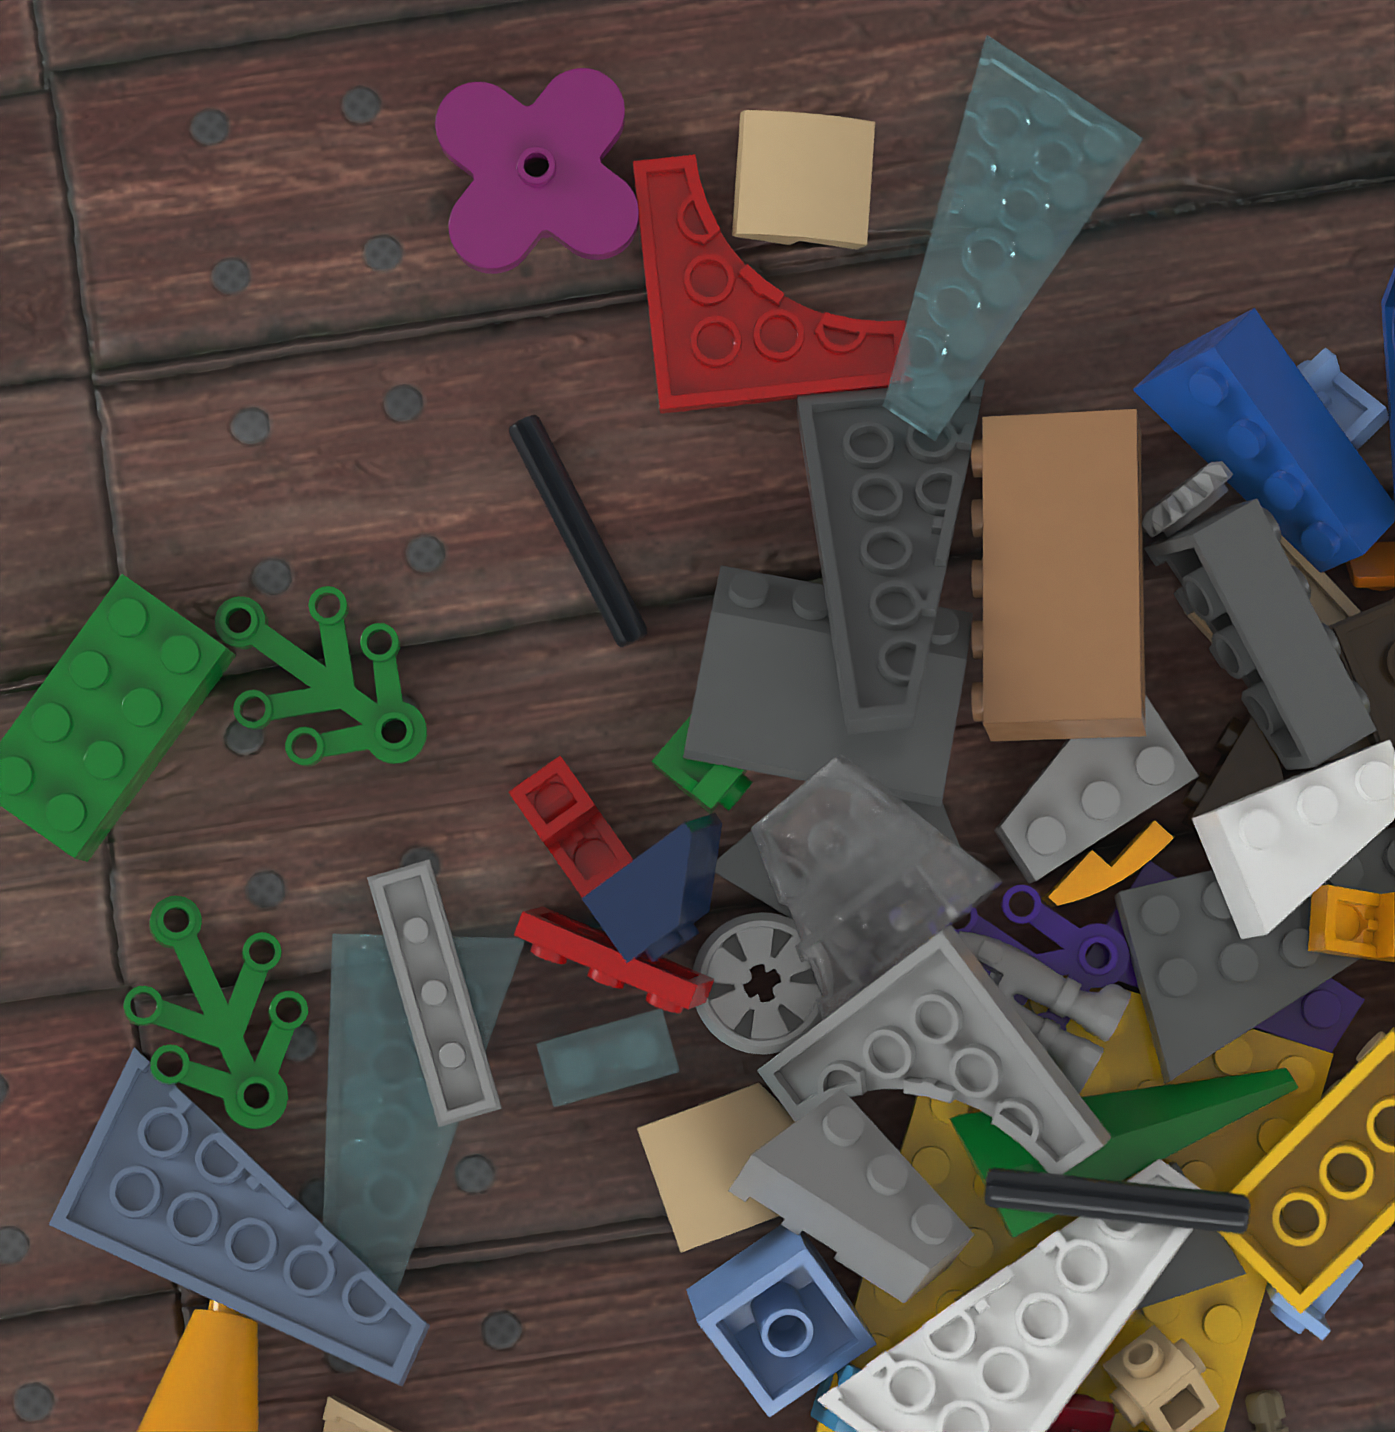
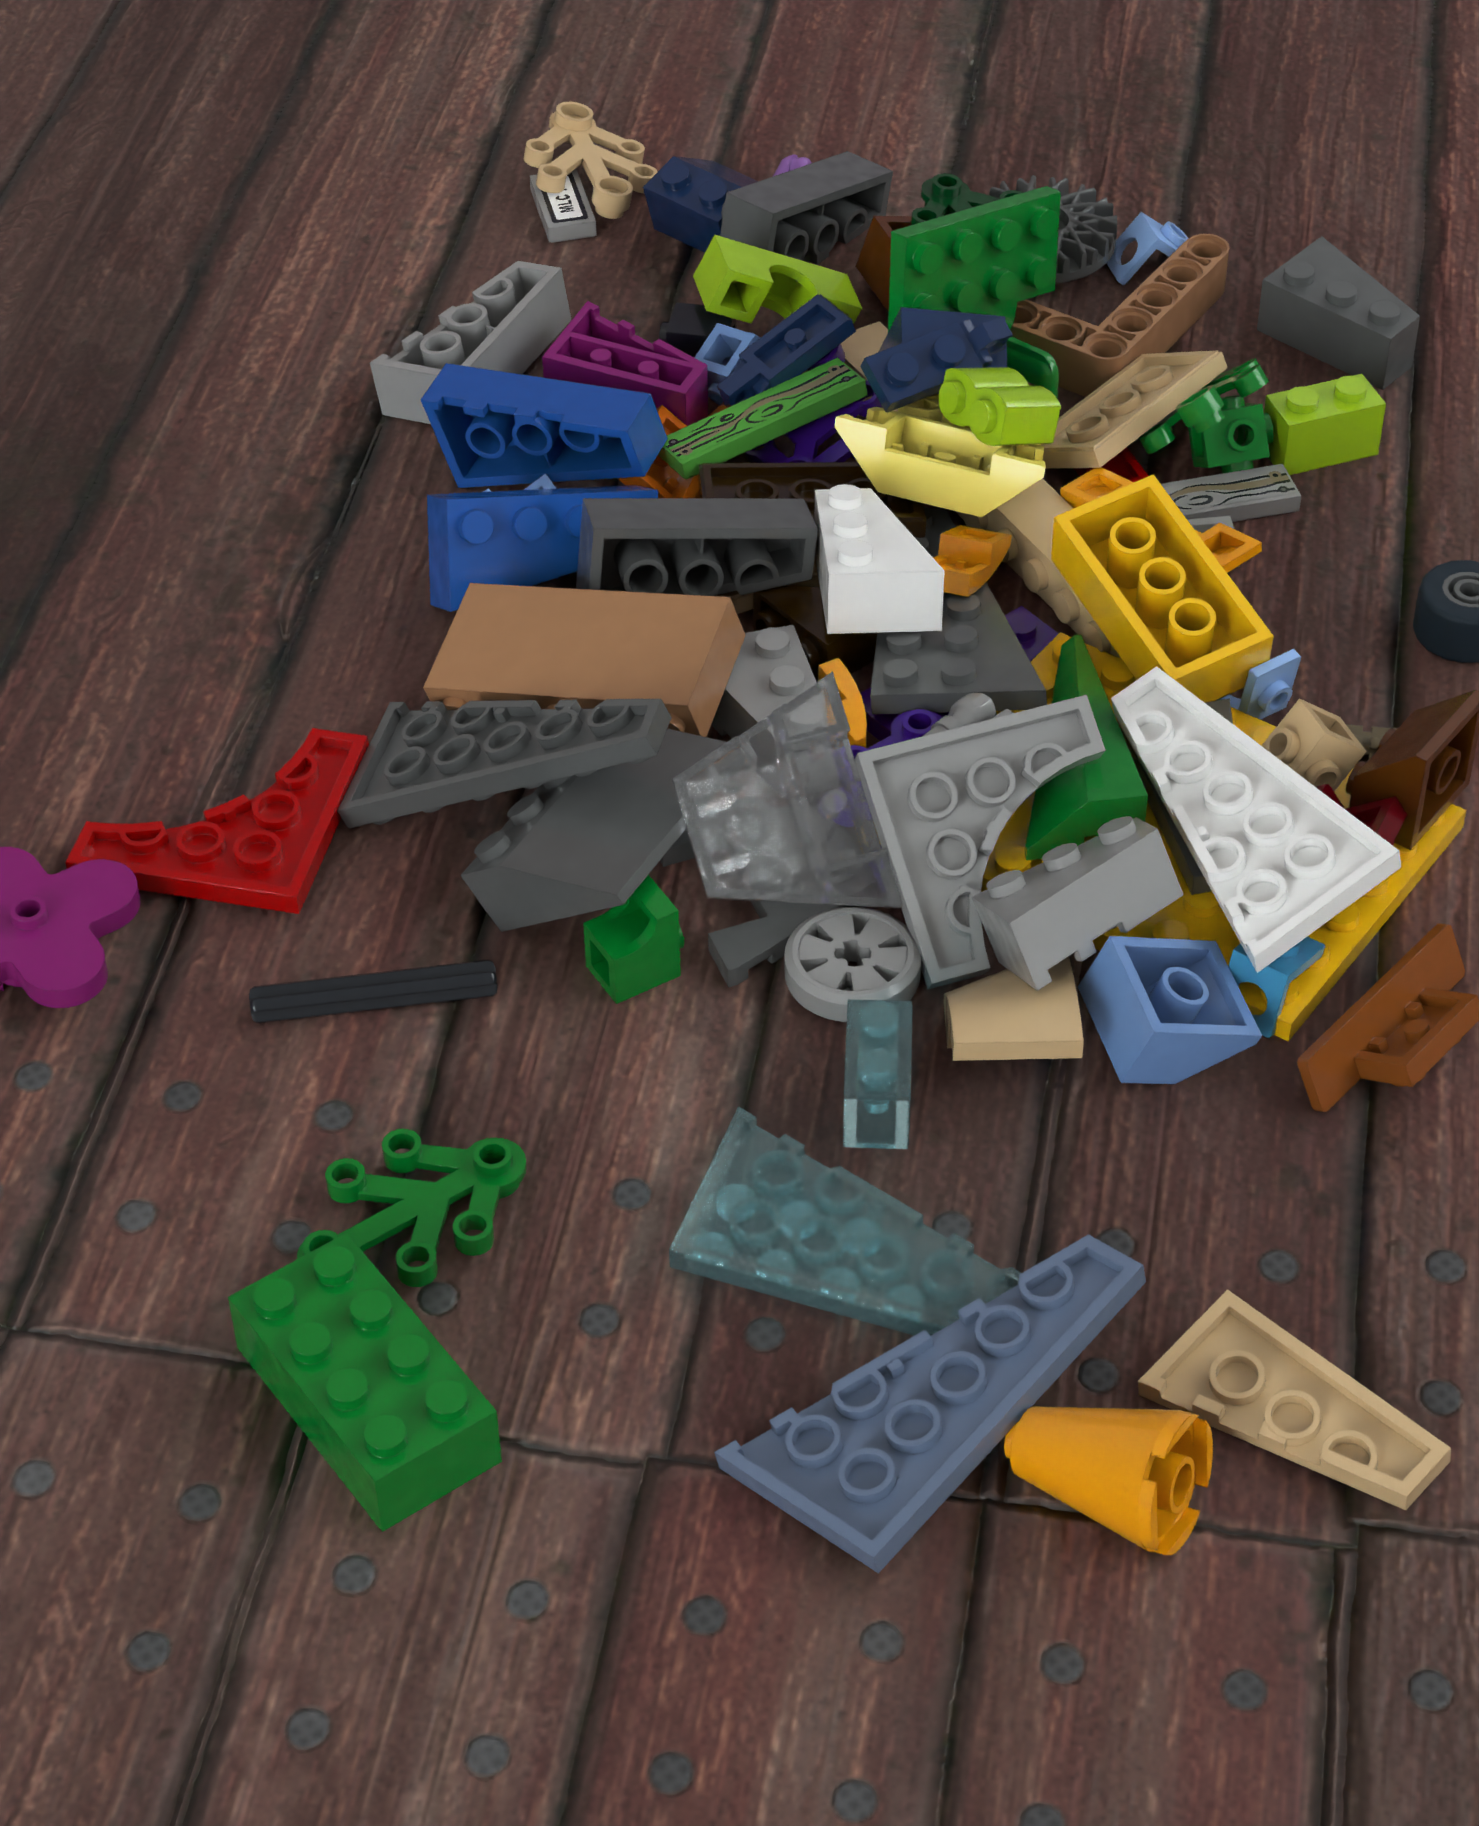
camera: 70 degrees left, 40 degrees down
green plant [123,896,308,1129] -> none
light grey tile [367,859,502,1127] -> none
red slope [508,756,634,898] -> none
red plate [514,907,715,1013] -> none
dark blue slope [582,813,722,963] -> none
tan slope [732,110,875,250] -> none
clear light blue wing [882,35,1143,441] -> none
black axle [984,1167,1250,1234] -> none
light grey gear [1142,461,1233,538] -> none

